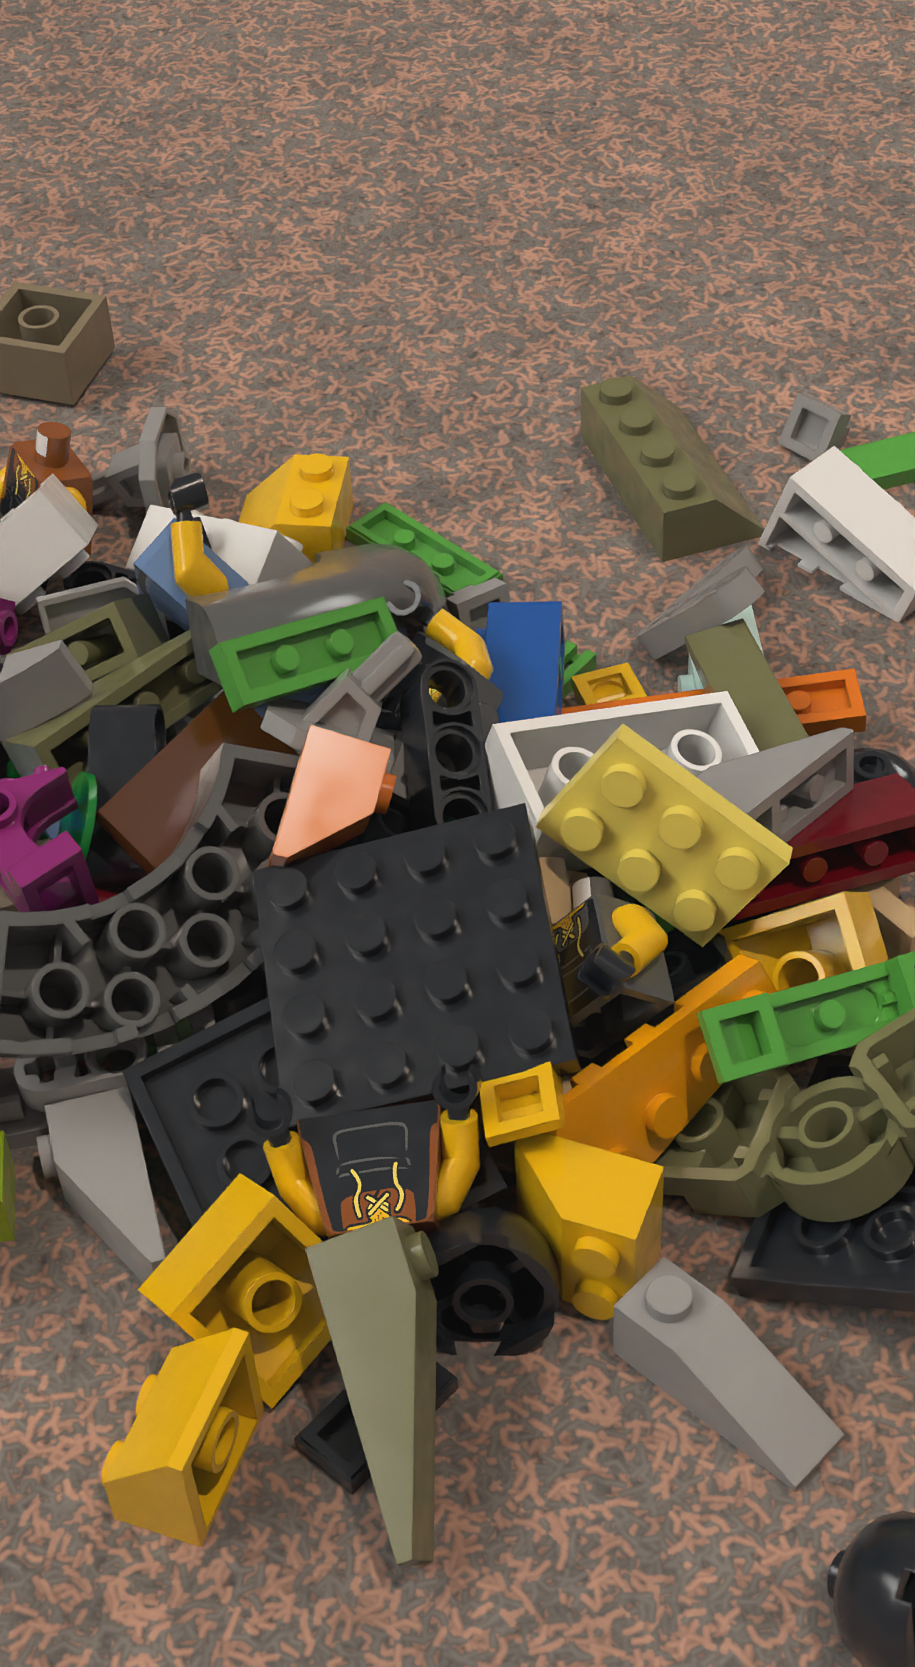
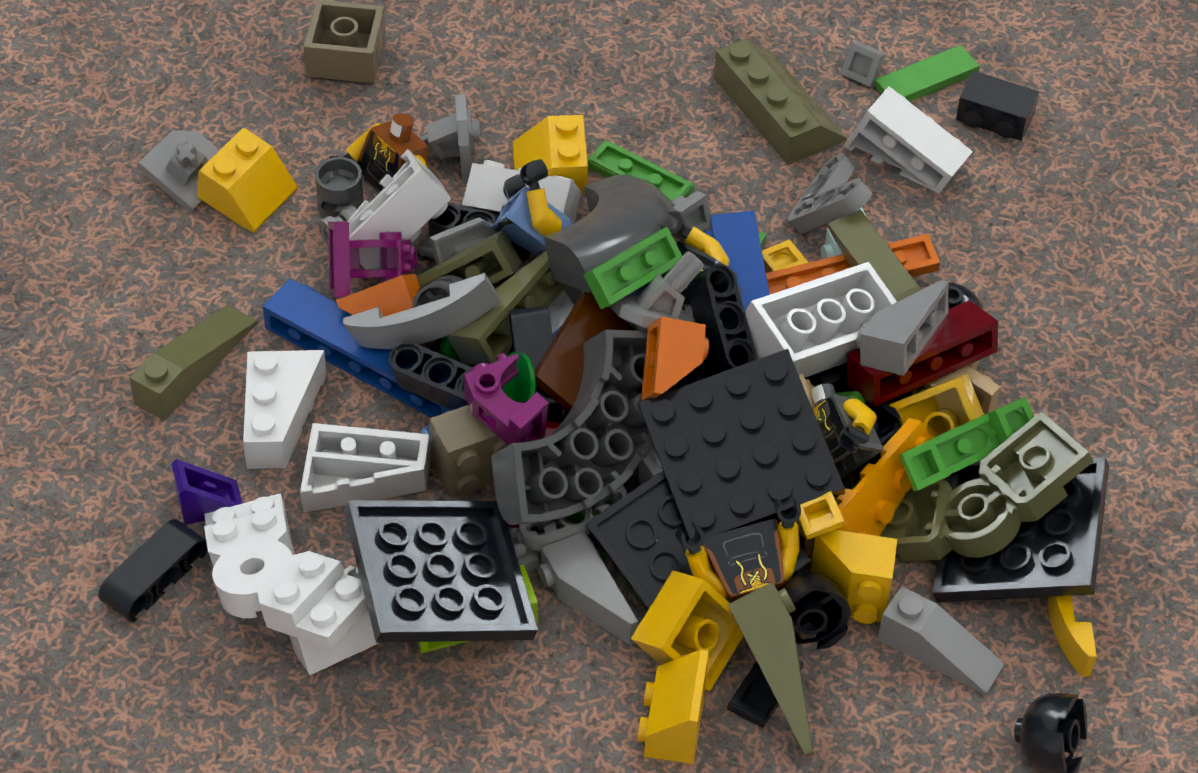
camera: 15 degrees left, 5 degrees up
light yellow plate [536,723,793,947] -> none

